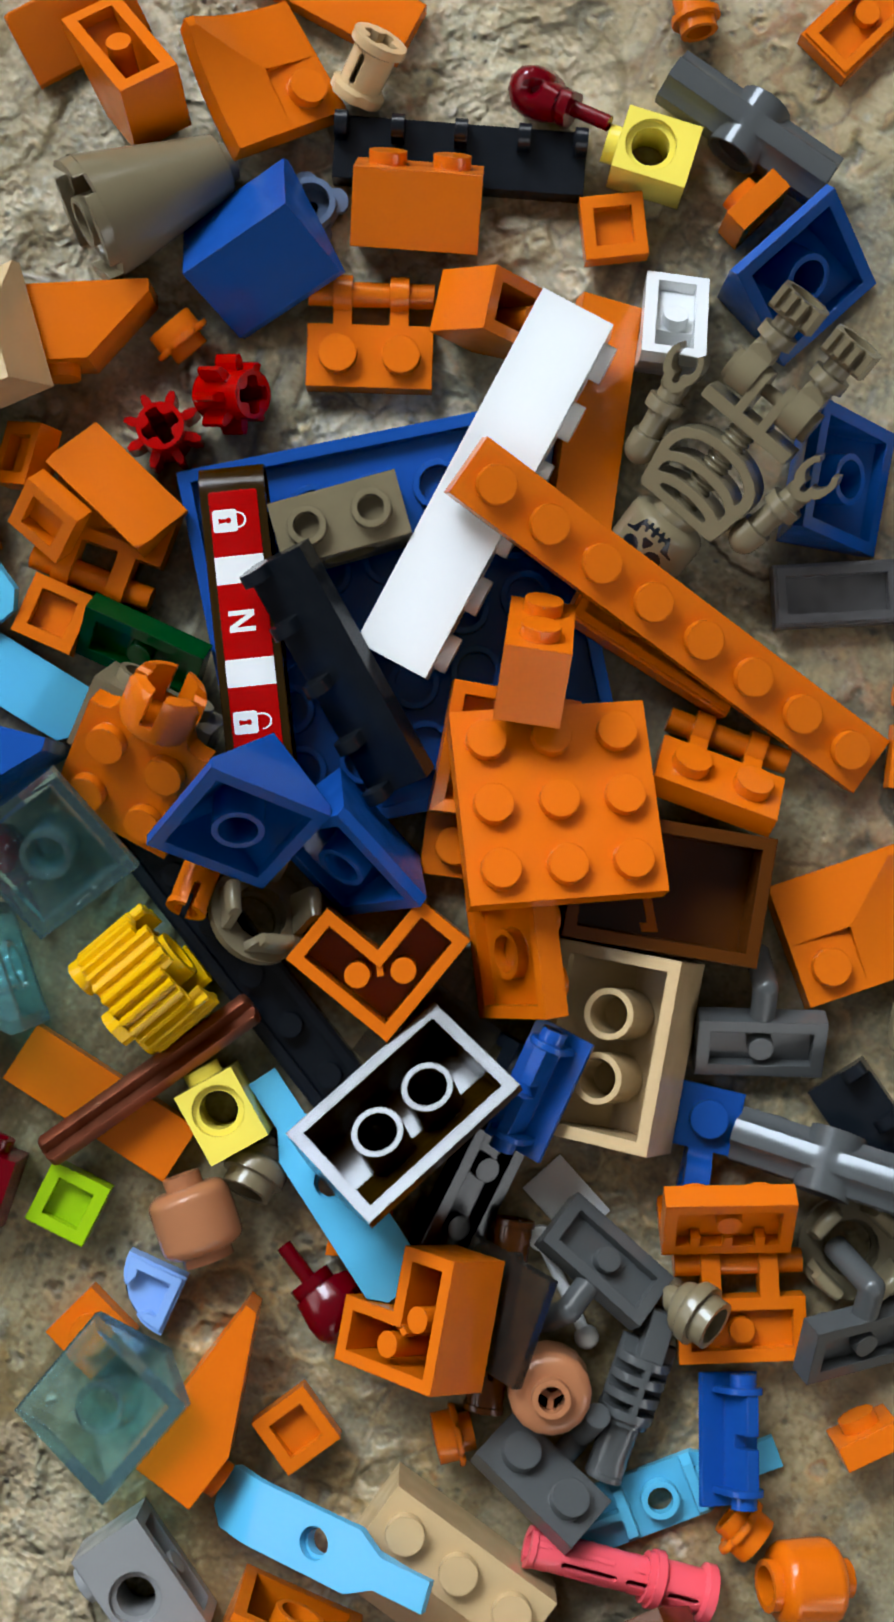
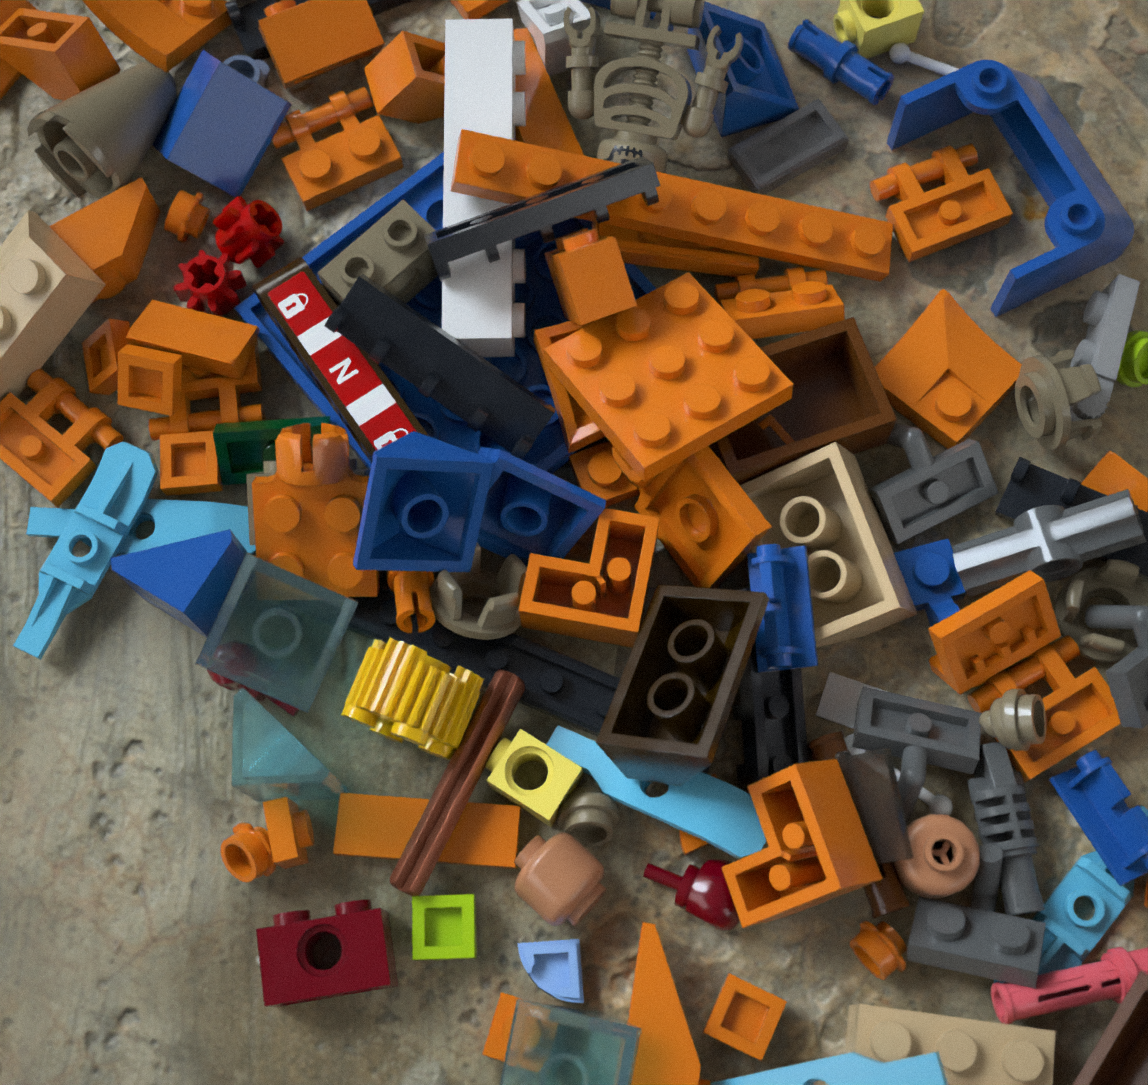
camera: 25 degrees left, 15 degrees down
none -> black hinge [424,156,660,281]

